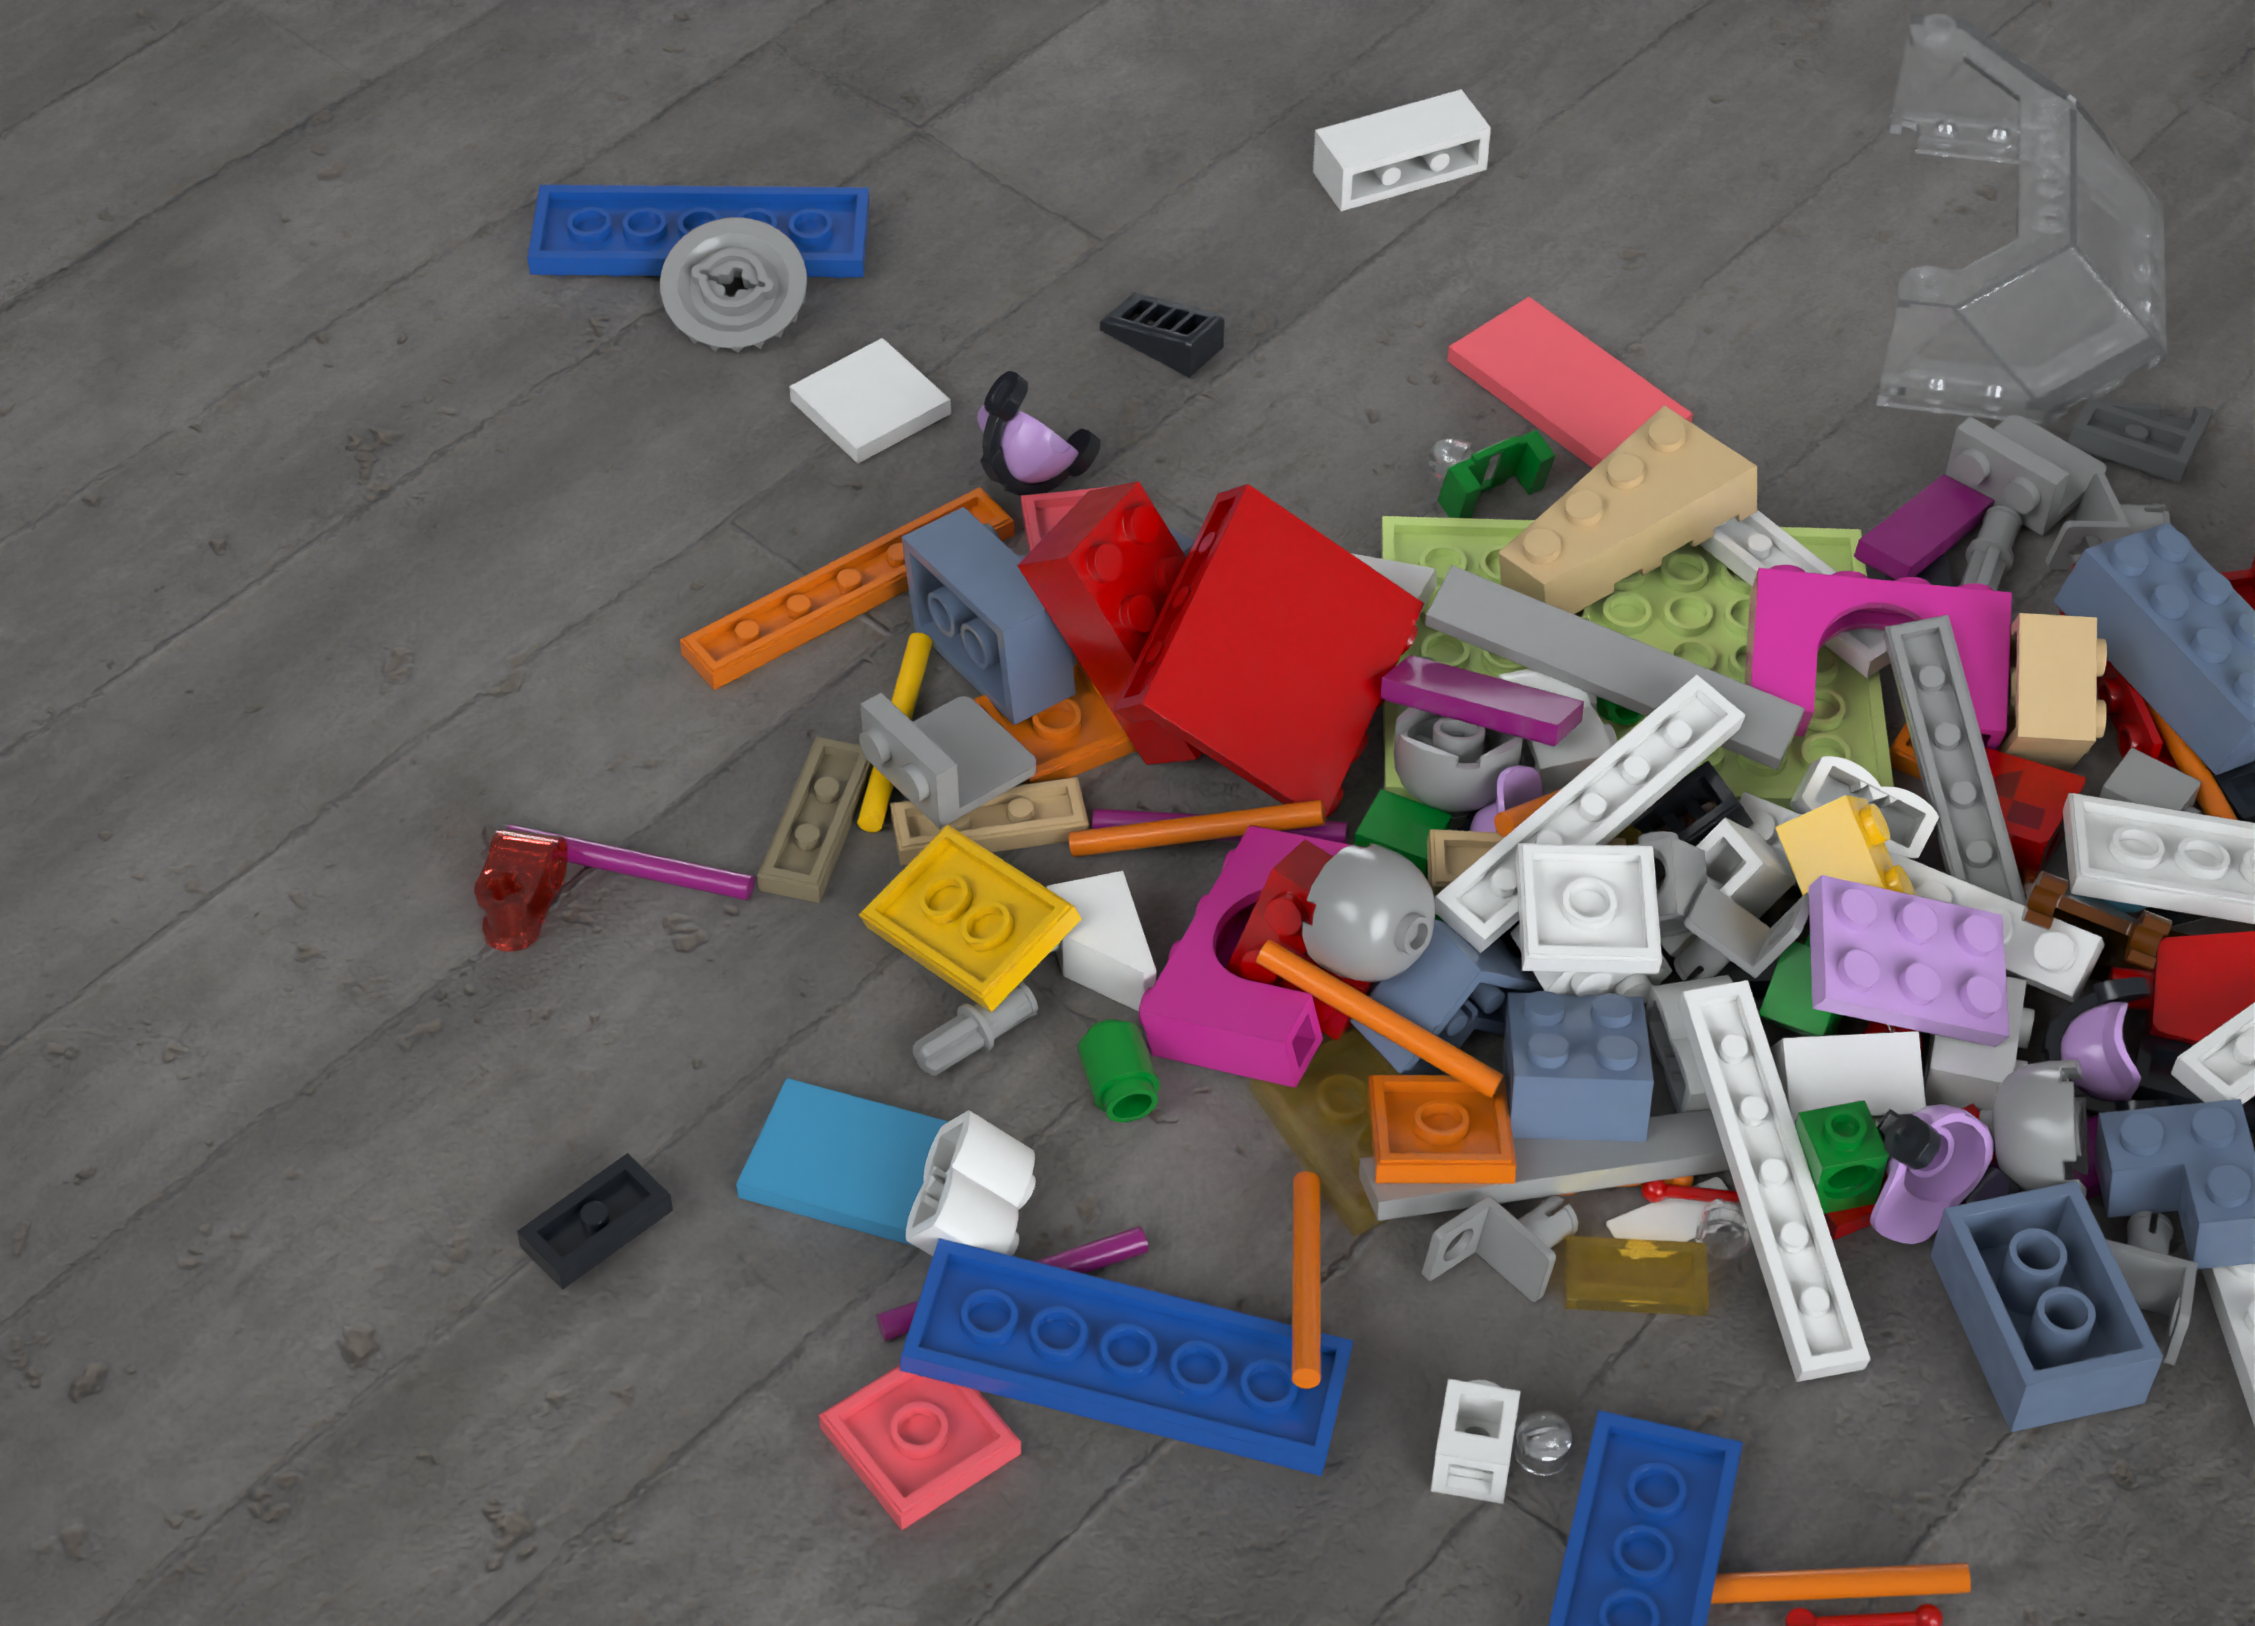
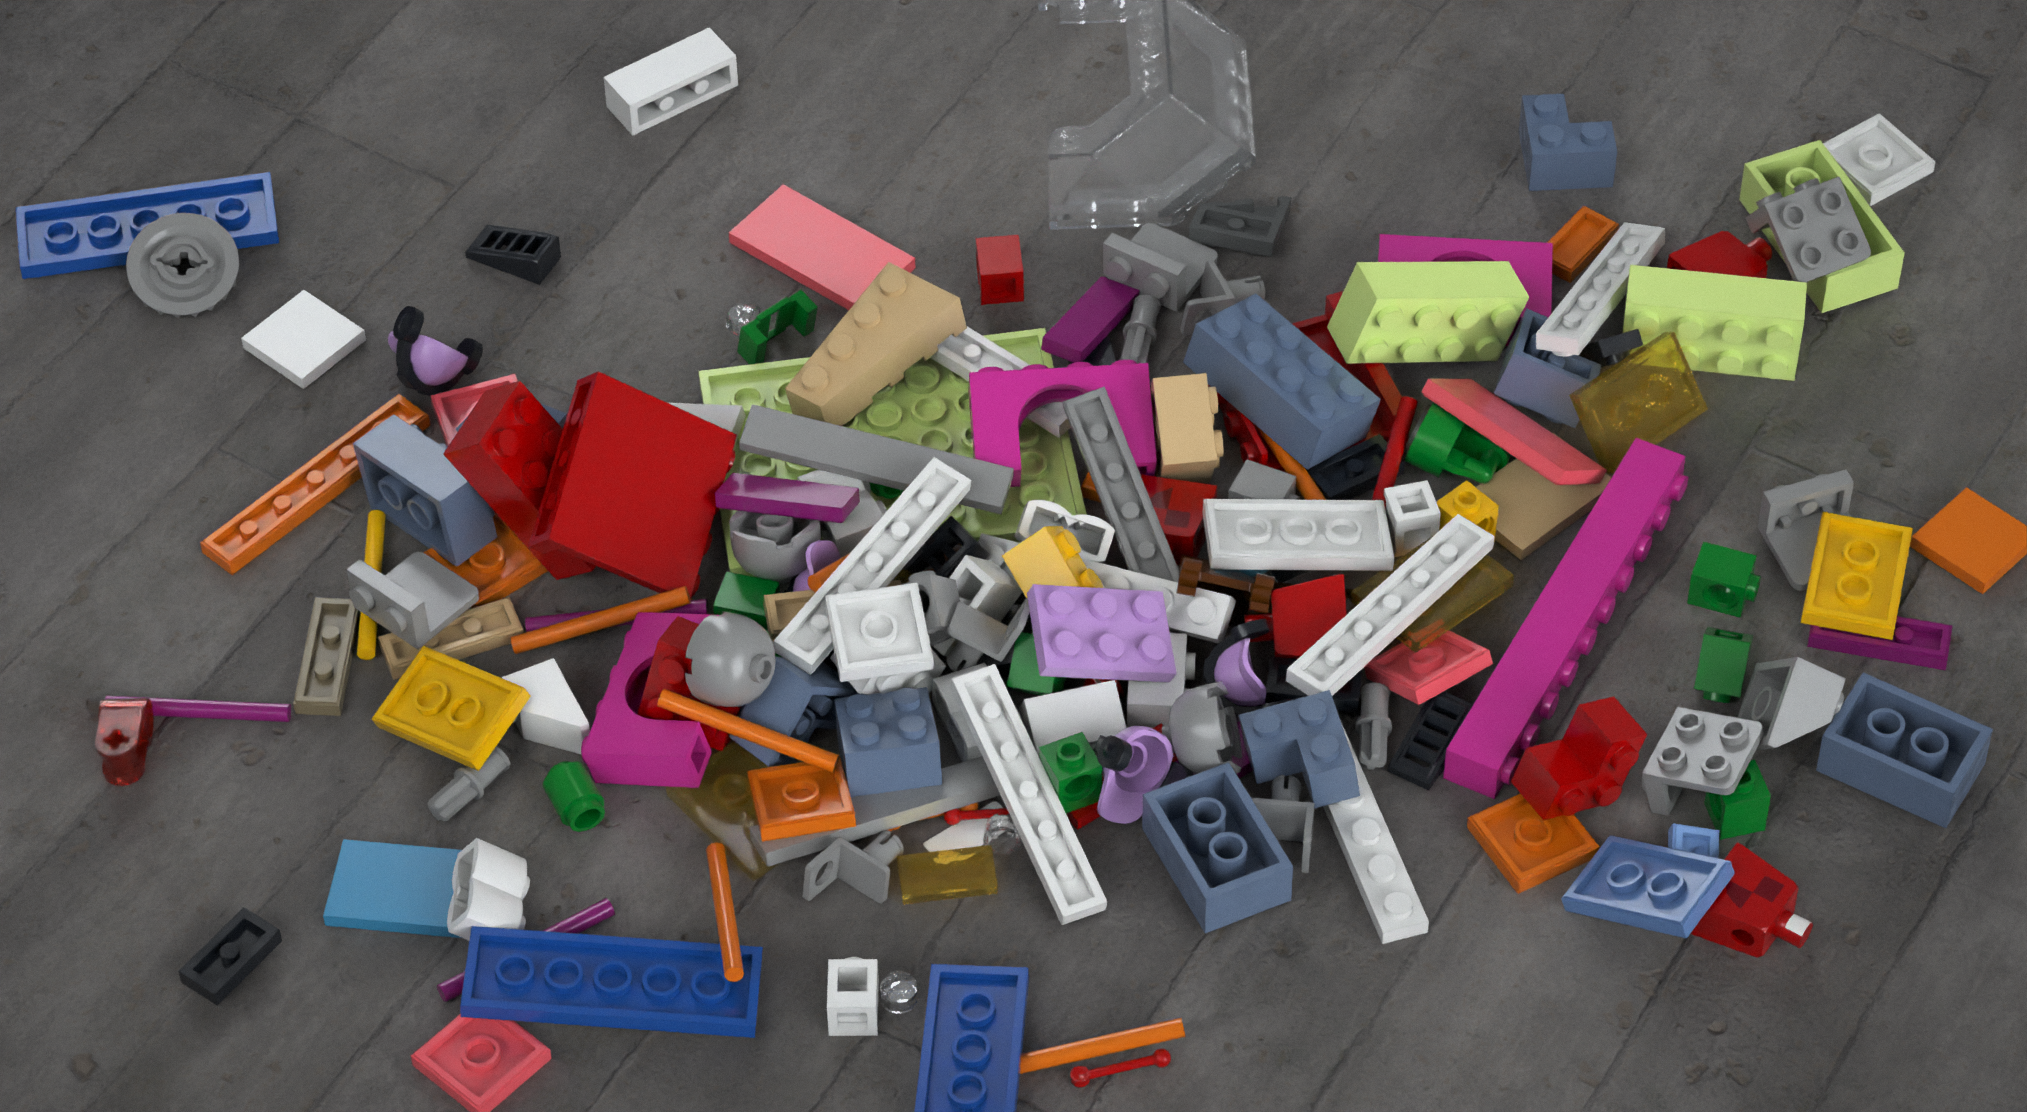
camera: 10 degrees left, 0 degrees up
none -> red brick [976,235,1024,305]

